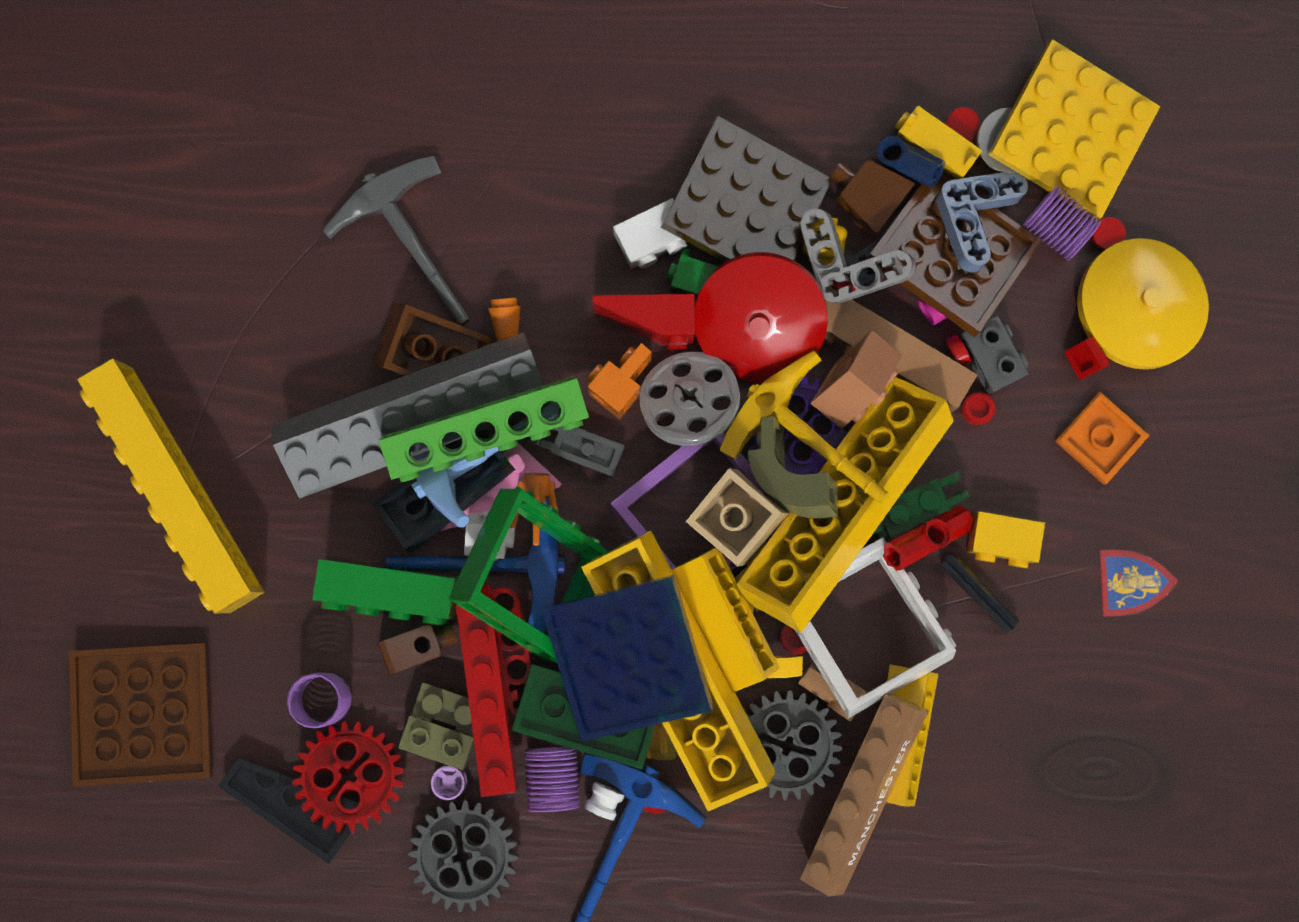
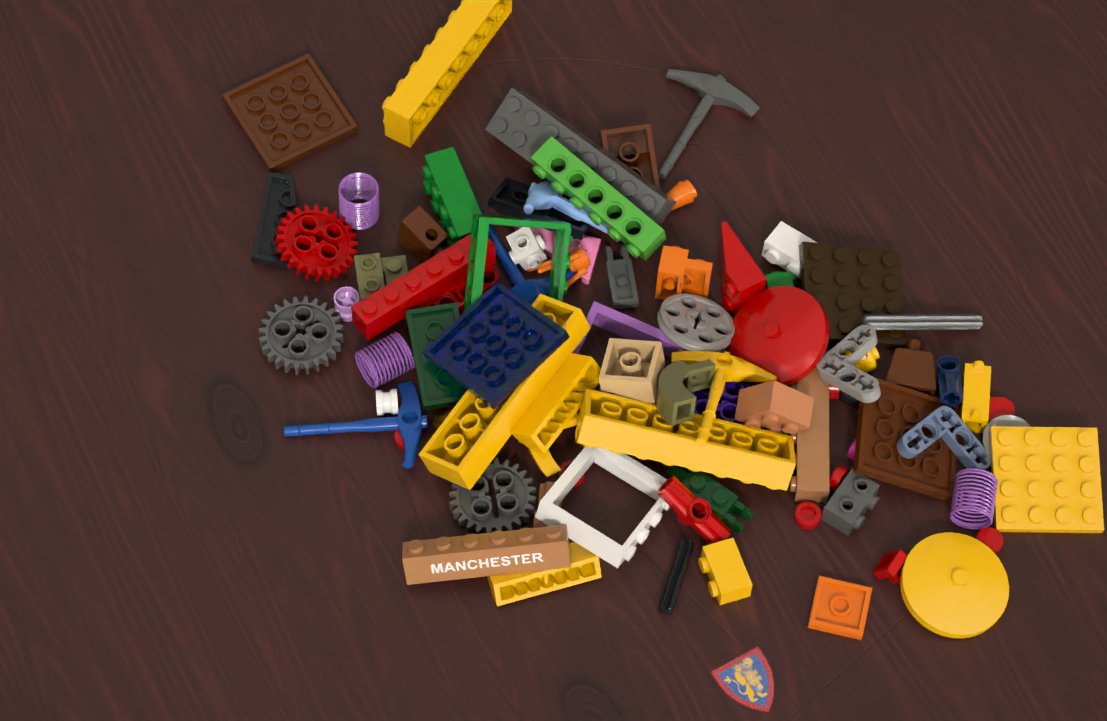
camera: 65 degrees right, 25 degrees down
none -> axle [861,314,983,330]

